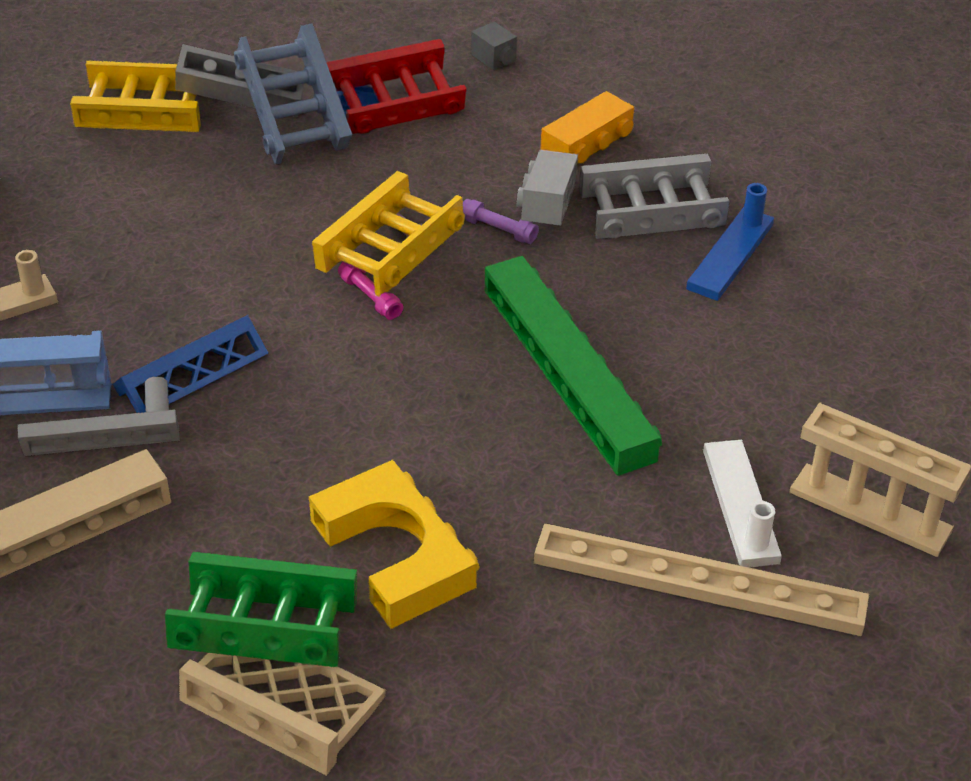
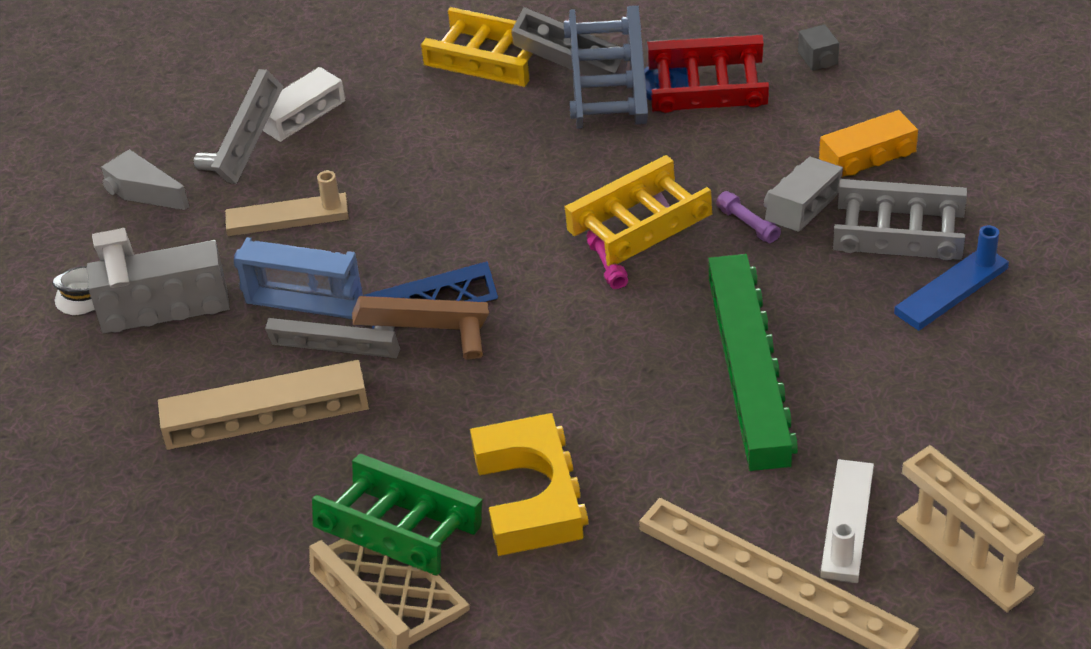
camera: 25 degrees right, 0 degrees up
none -> medium nougat piece [352,296,489,360]

